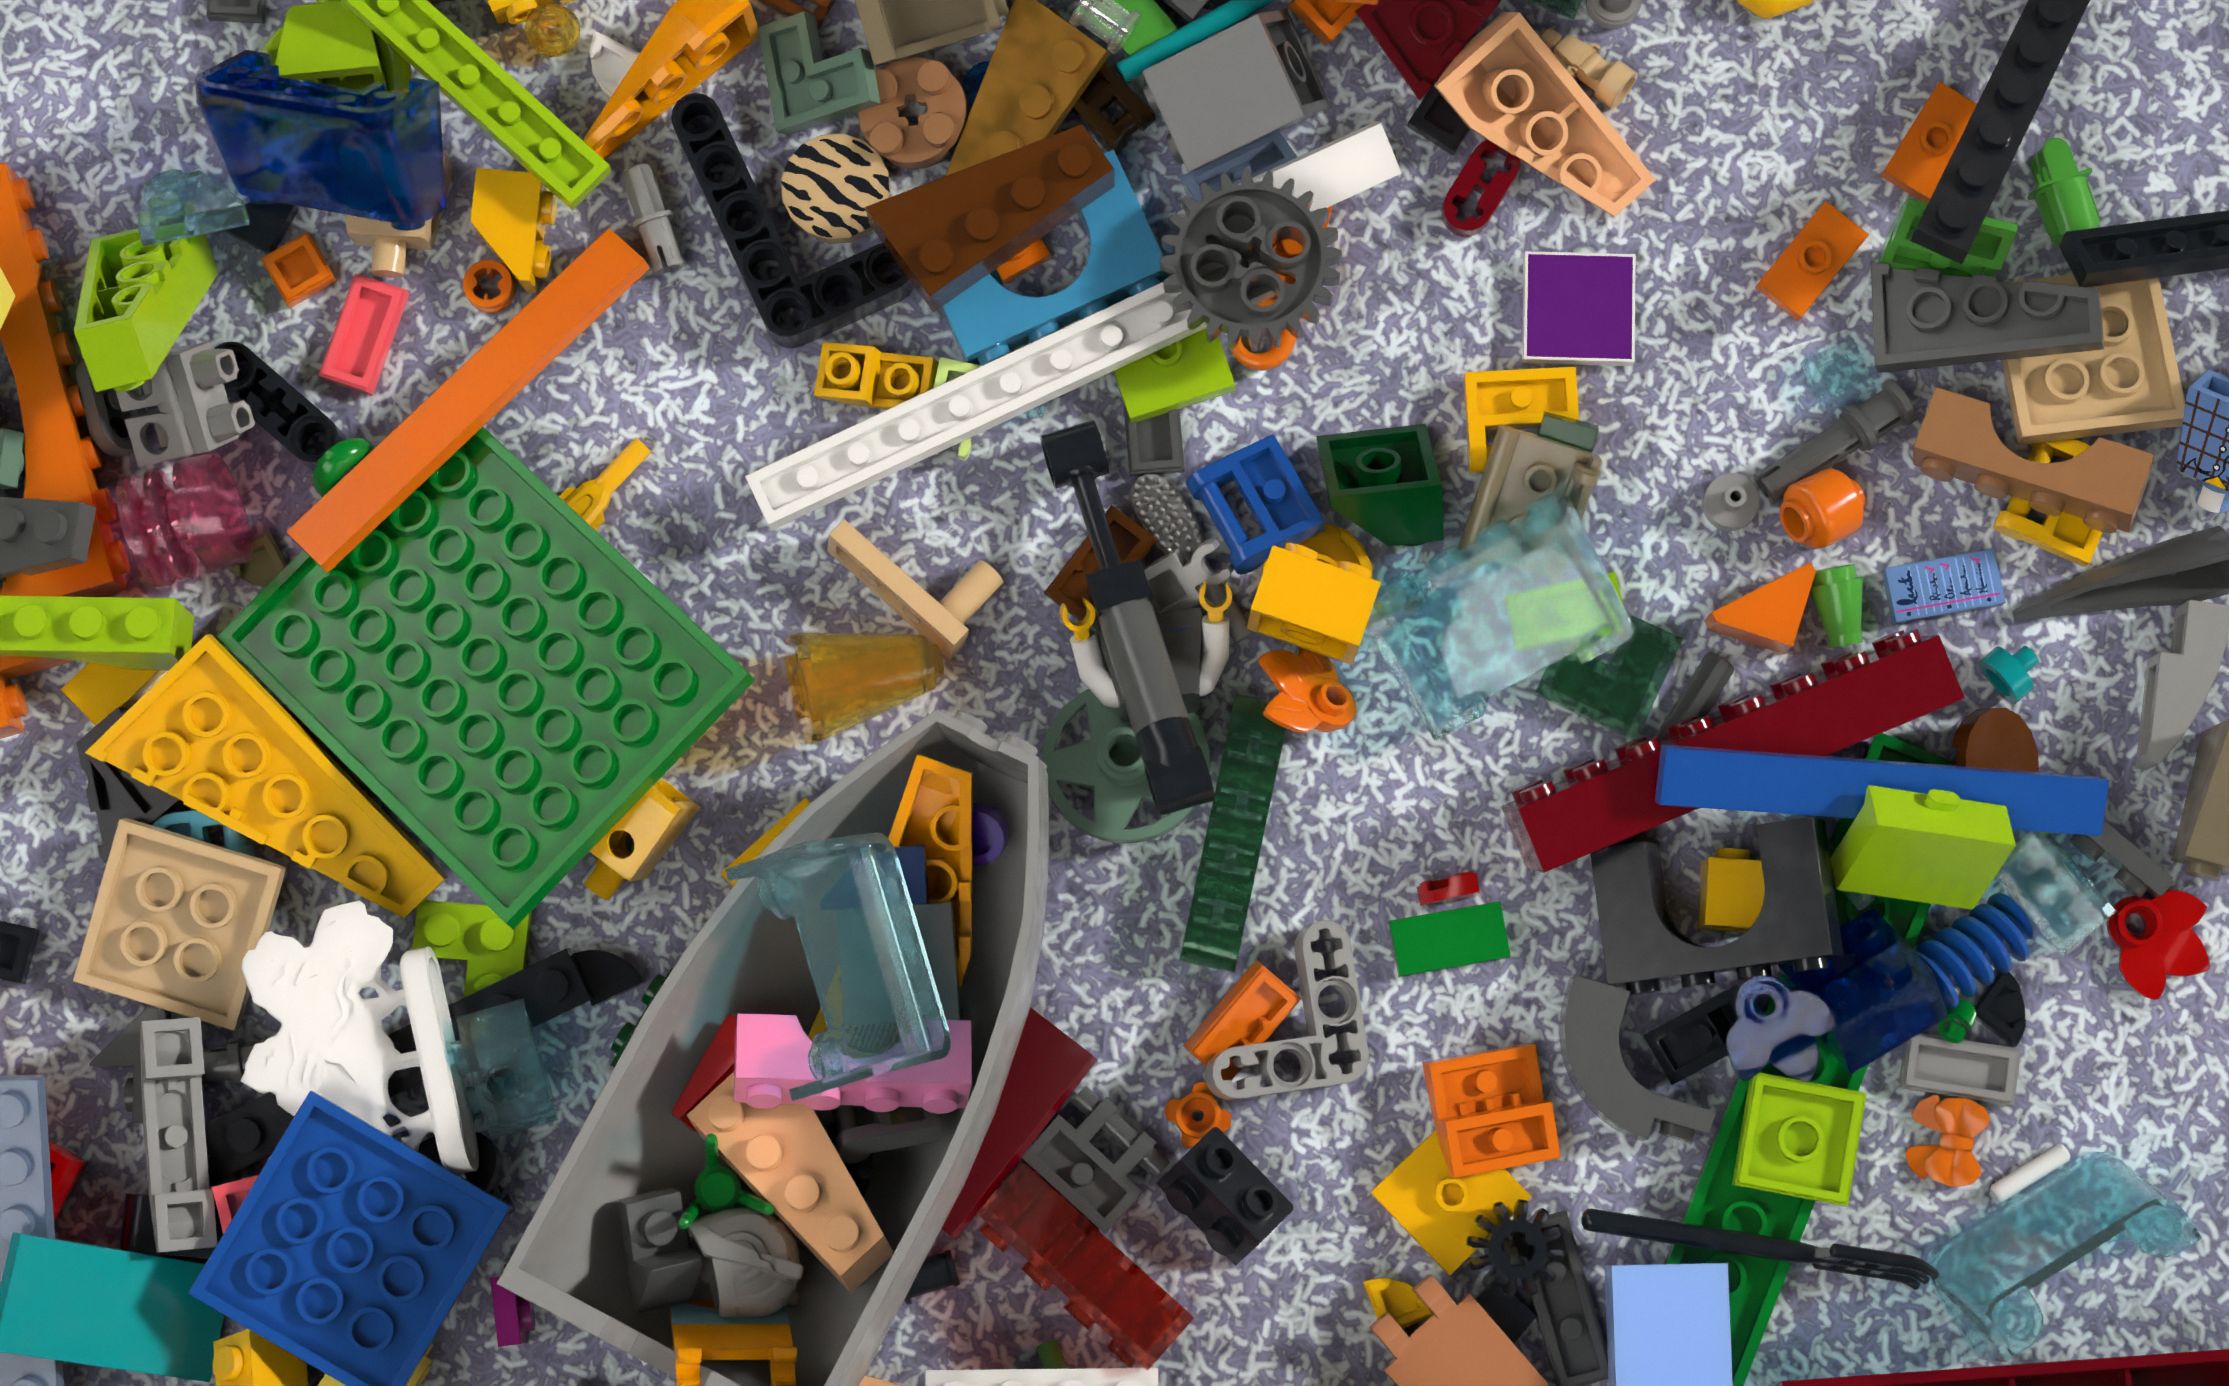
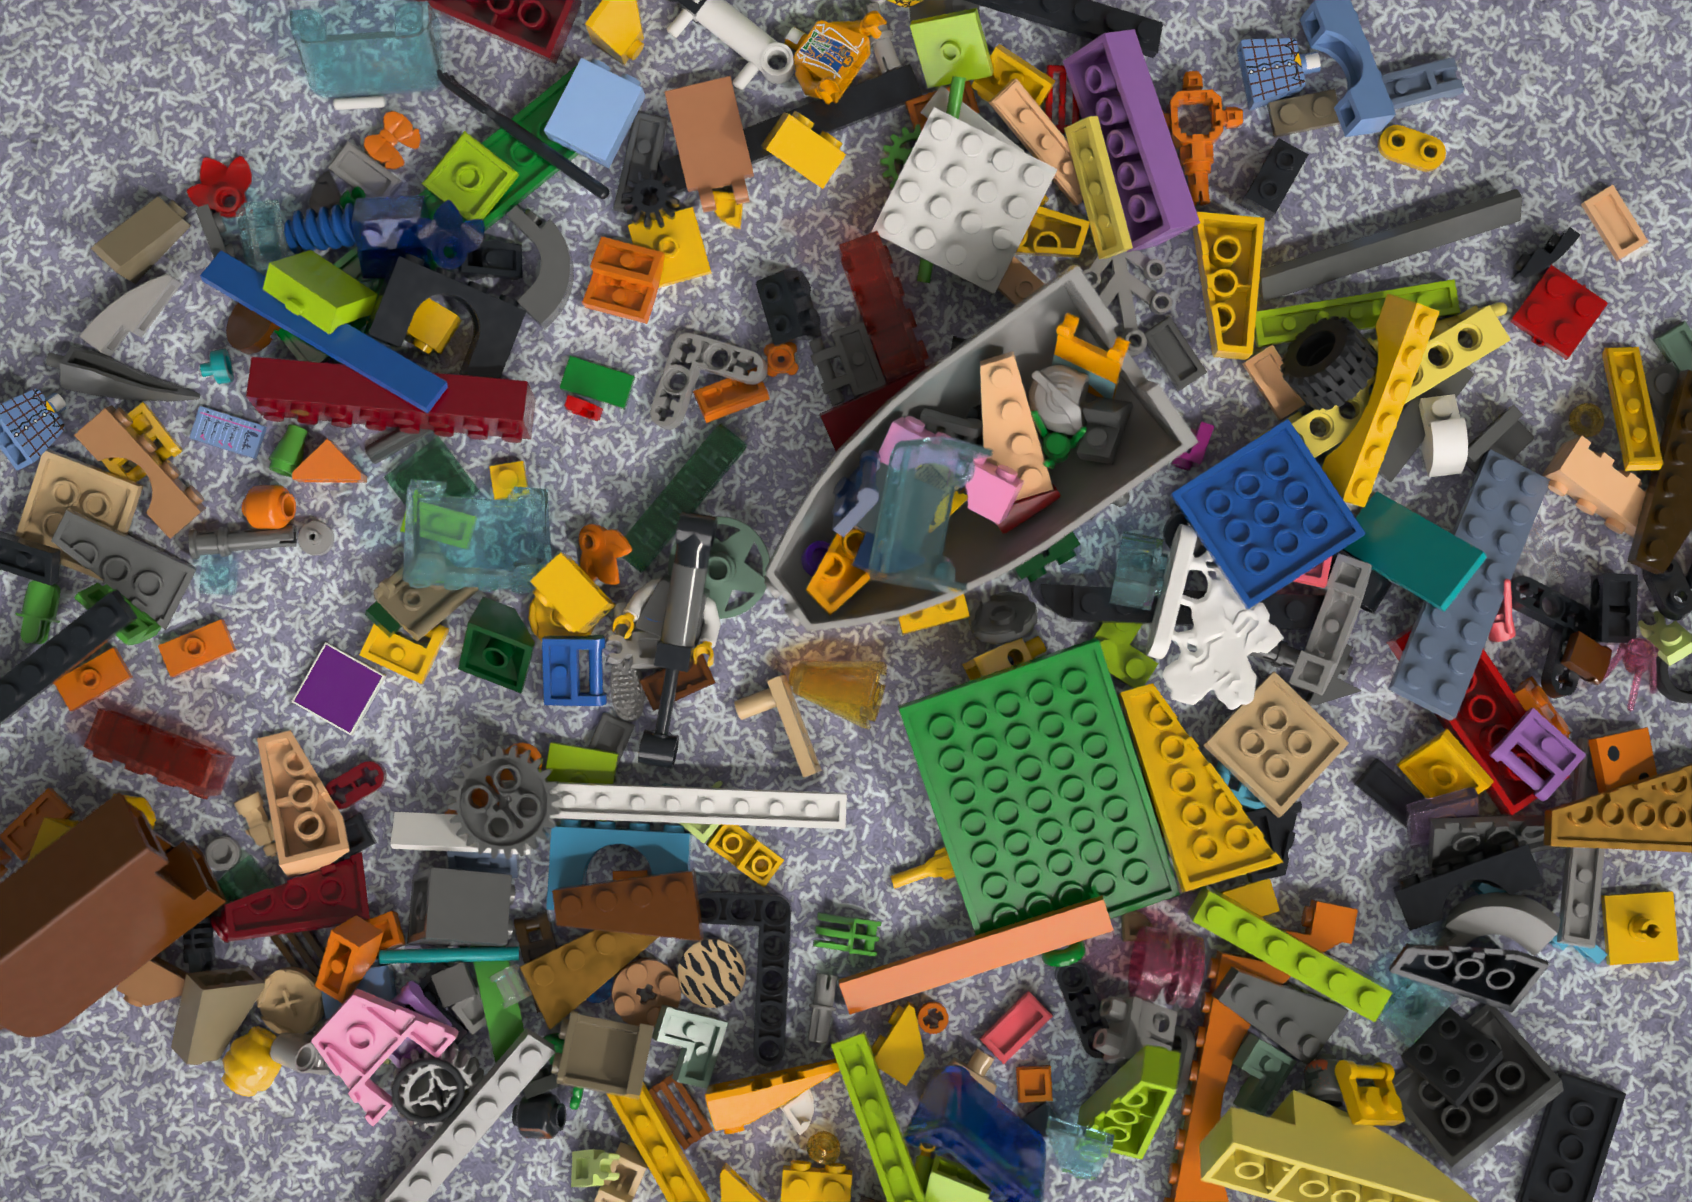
camera: 150 degrees left, 5 degrees up
none -> clear red wedge [84,708,235,800]
none -> yellow plate [489,461,529,501]
none -> bright green arm [813,912,882,956]
none -> dark blue plate [832,450,881,537]
none -> dark grey tile [968,592,1038,644]

